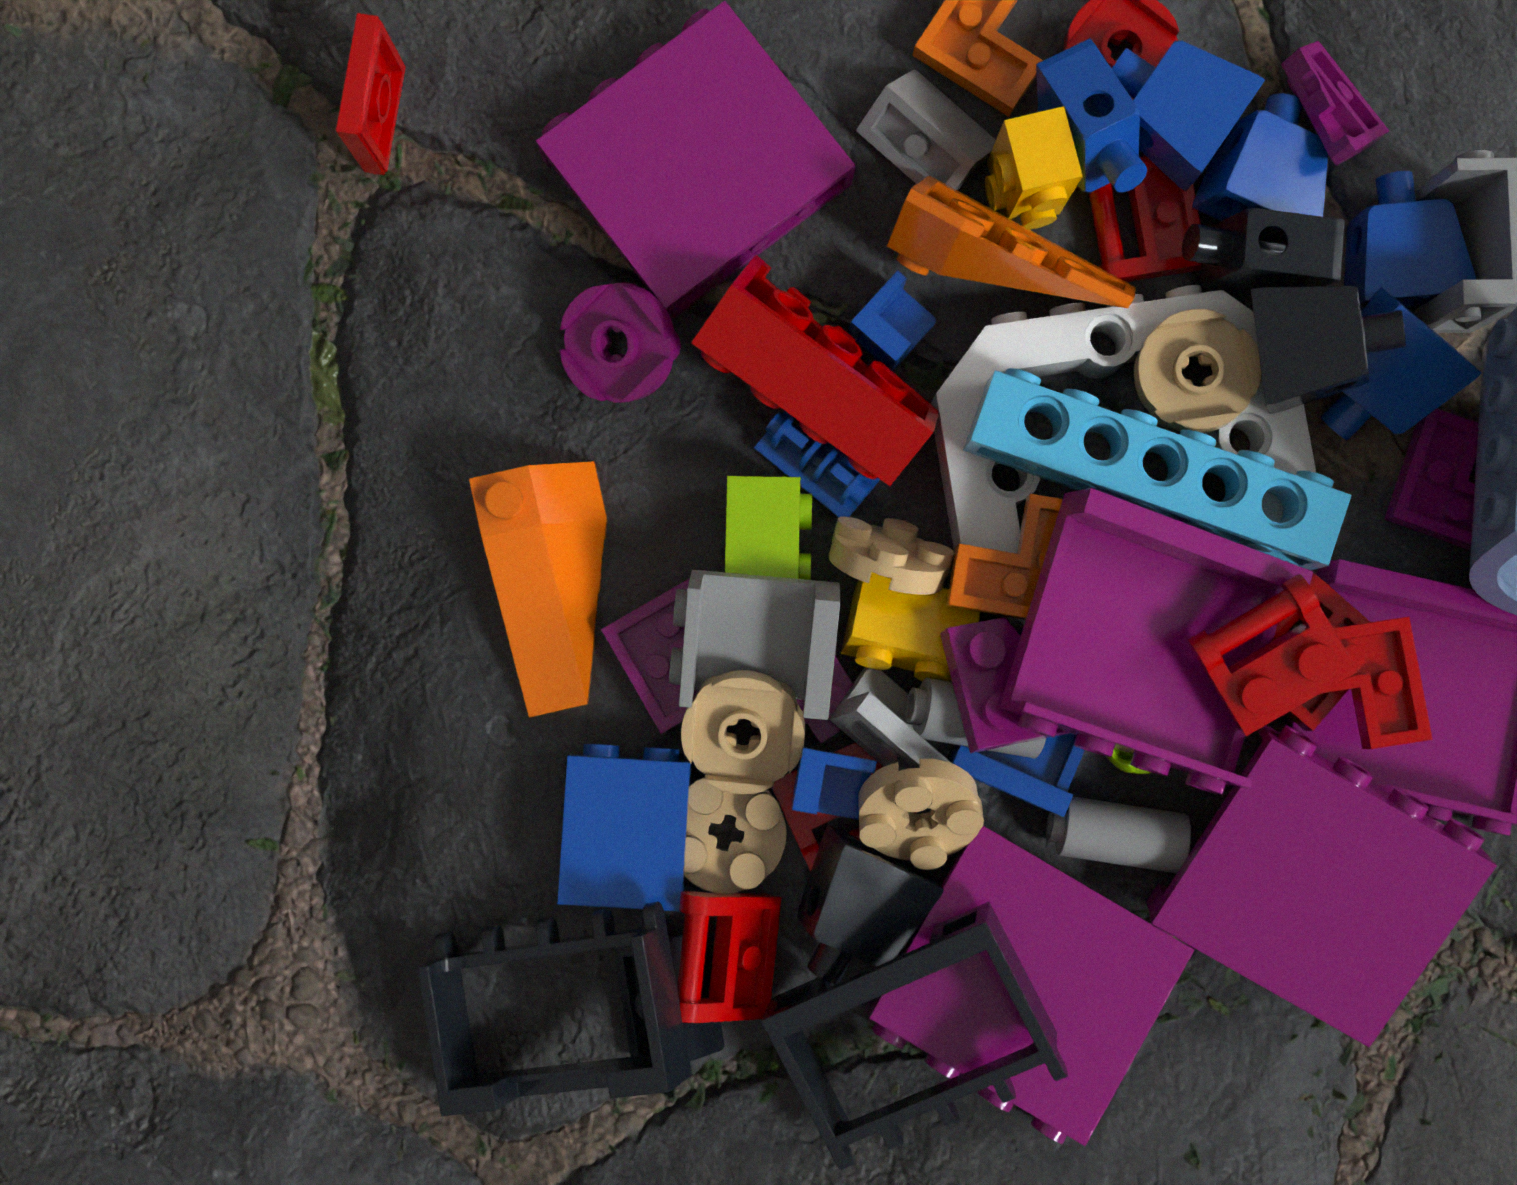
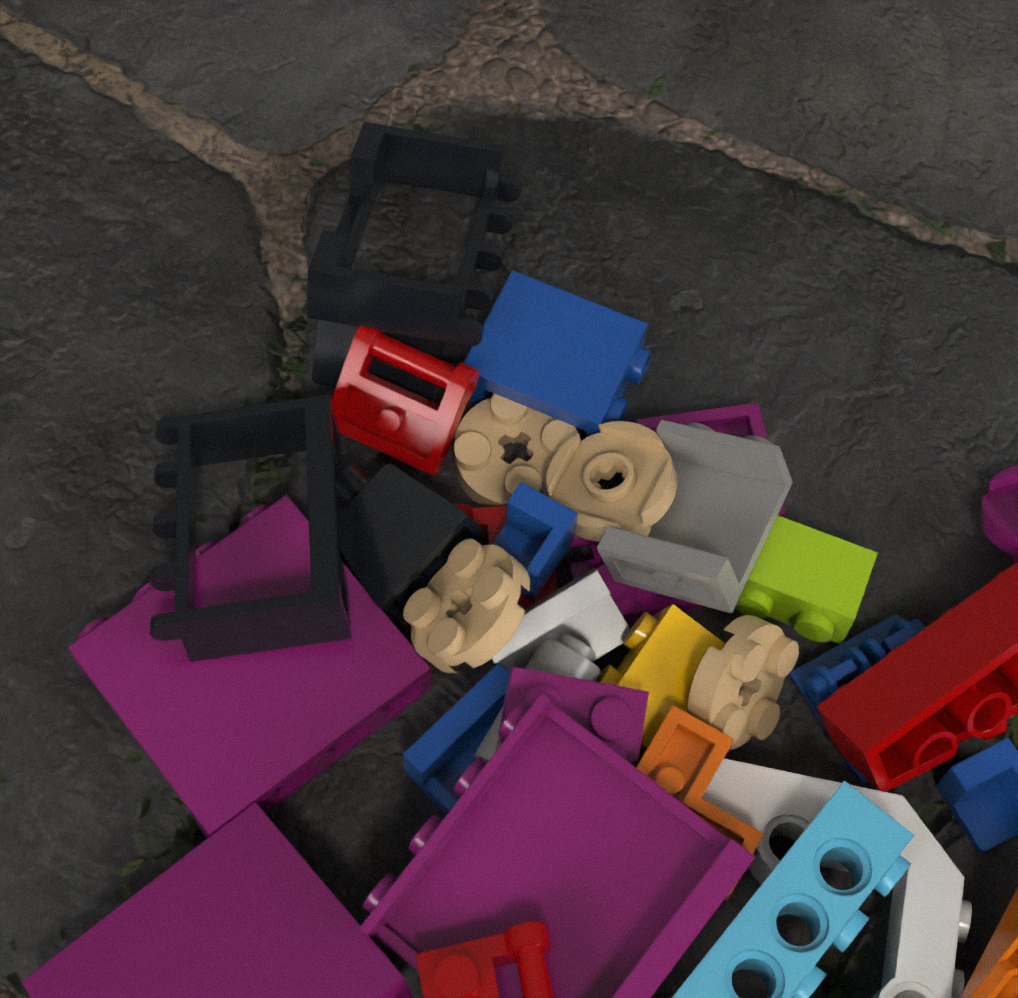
camera: 110 degrees right, 20 degrees down
orange wedge [469,461,608,718] -> none
light grey brick [1046,796,1191,874] -> none

